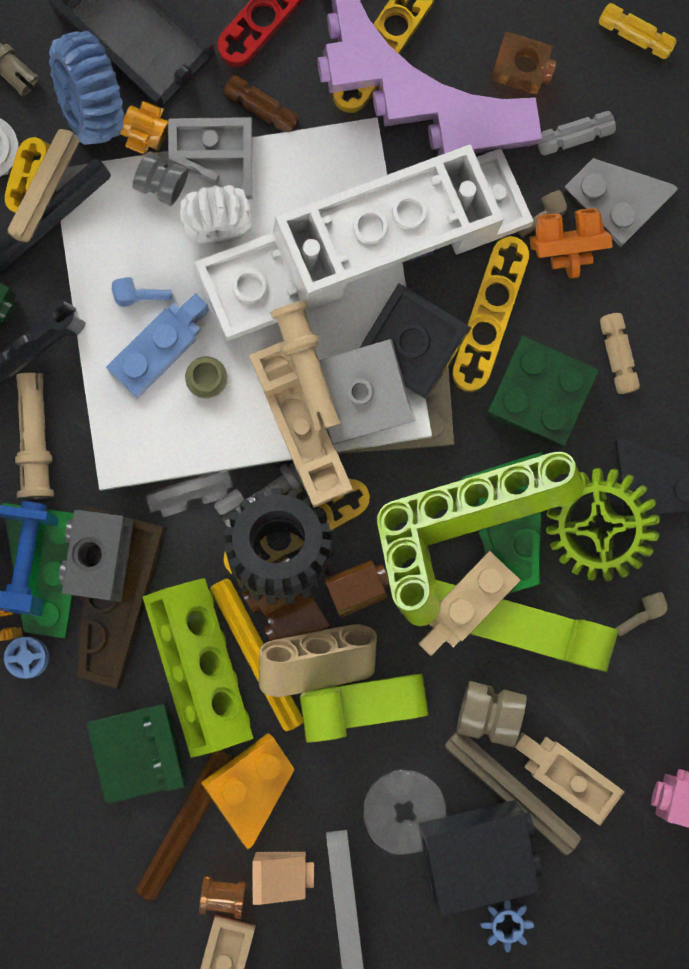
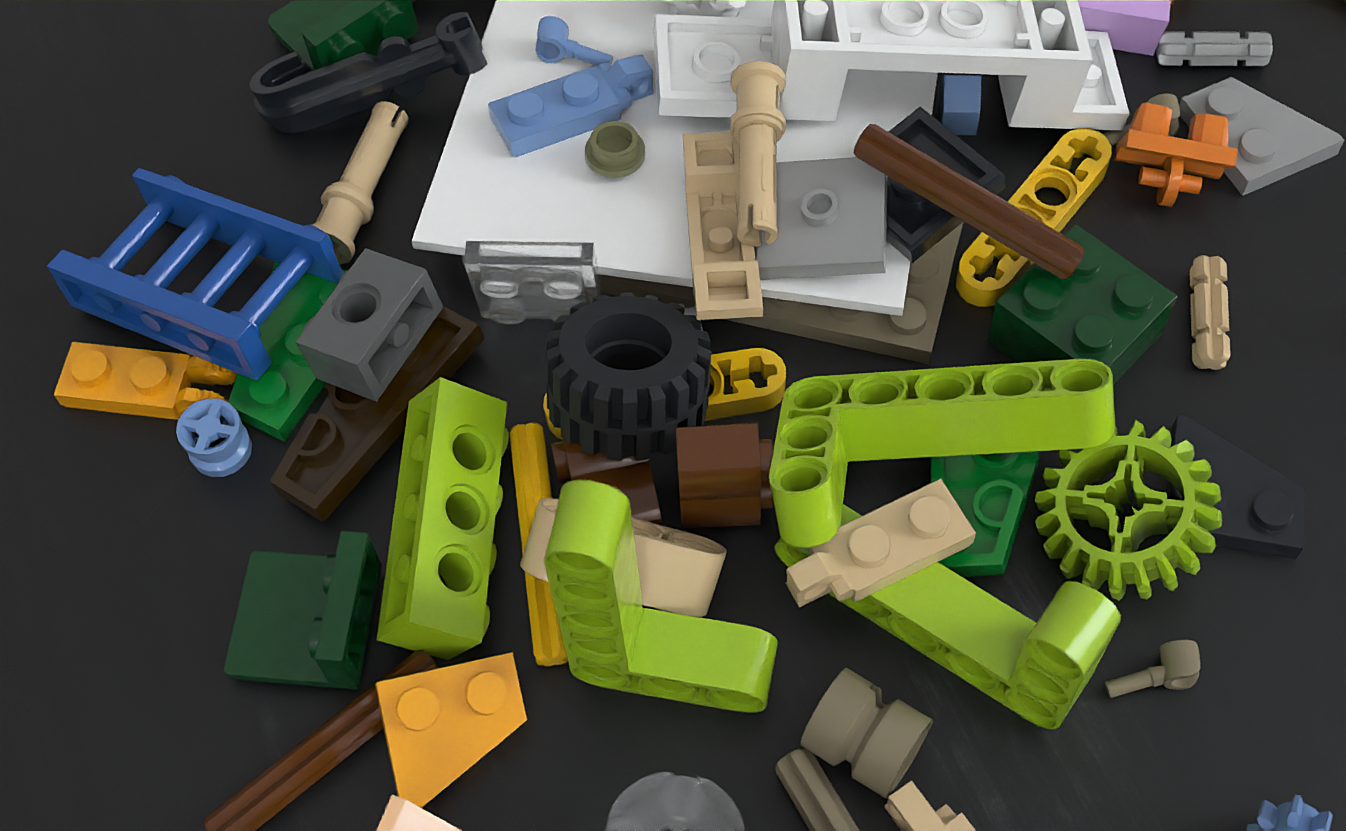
camera: 25 degrees right, 25 degrees down
none -> reddish brown axle [853,124,1085,279]

